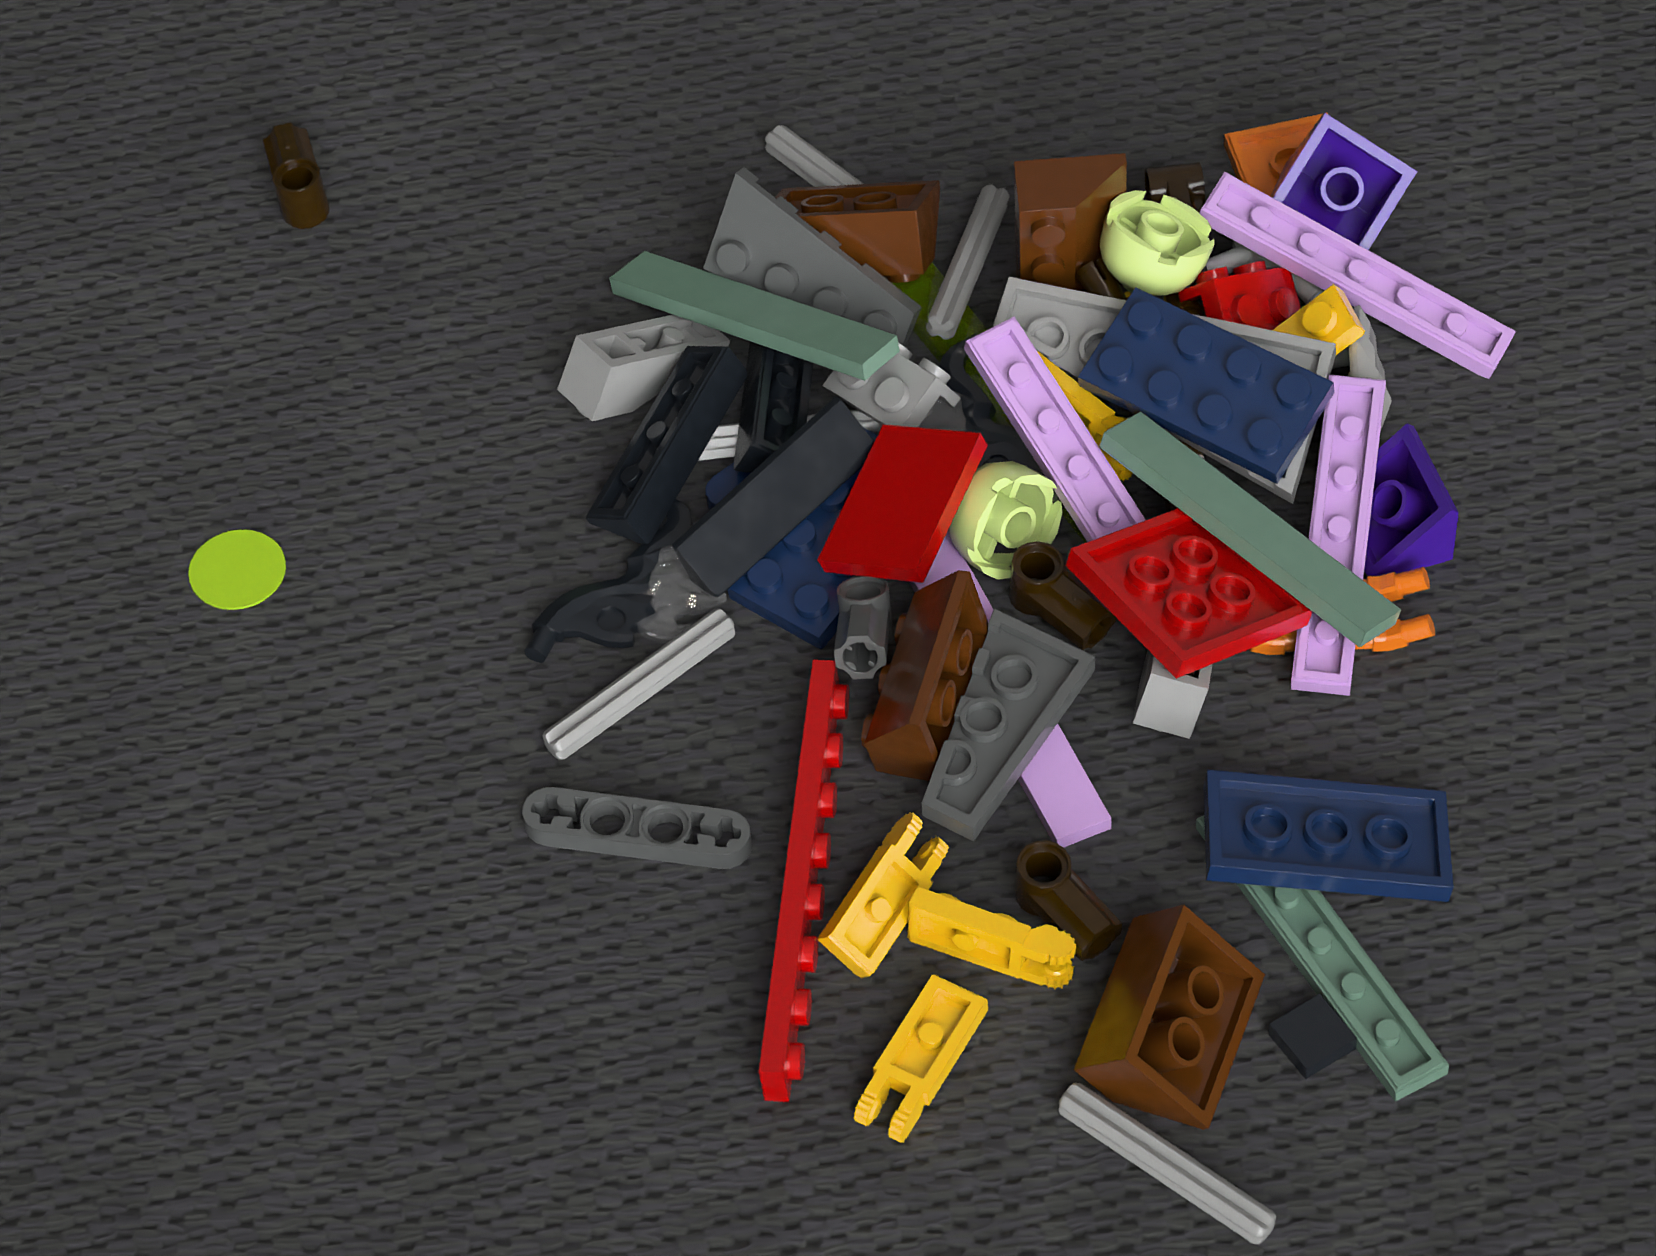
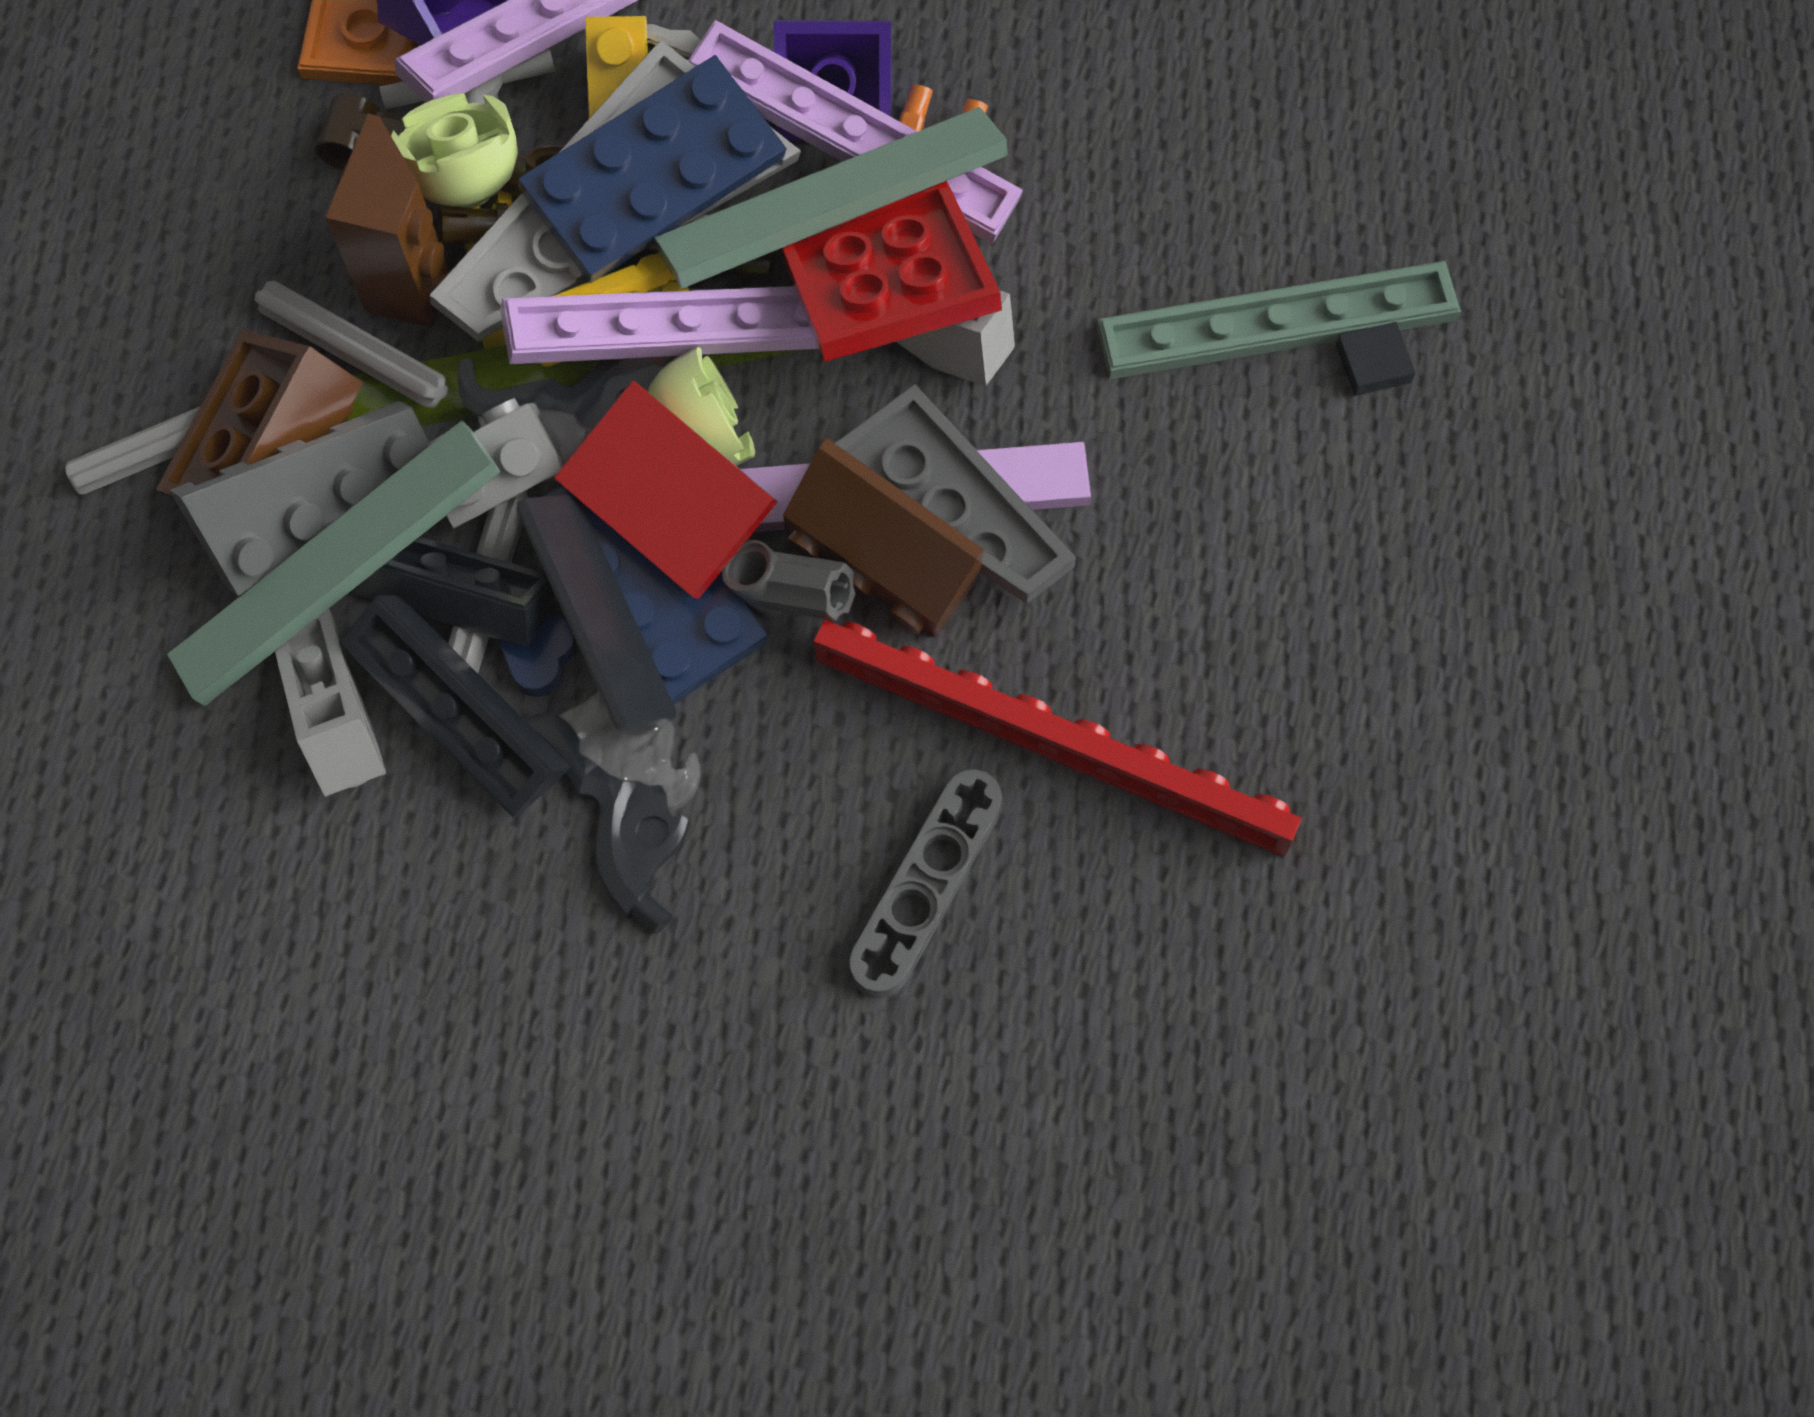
camera: 75 degrees left, 15 degrees up
lime piece [188,530,286,610] -> none
light grey axle [542,608,735,760] -> none
yellow hinge [817,812,949,978] -> none
yellow hinge [854,974,988,1143] -> none
yellow hinge [908,886,1076,990] -> none
dark brown piece [1009,541,1117,650] -> none
dark brown piece [1015,840,1122,961] -> none
light grey axle [1059,1083,1276,1244] -> none
reddish brown slope [1074,904,1265,1130] -> none
red bracket [1178,261,1301,330] -> none
dark blue plate [1203,770,1454,902] -> none

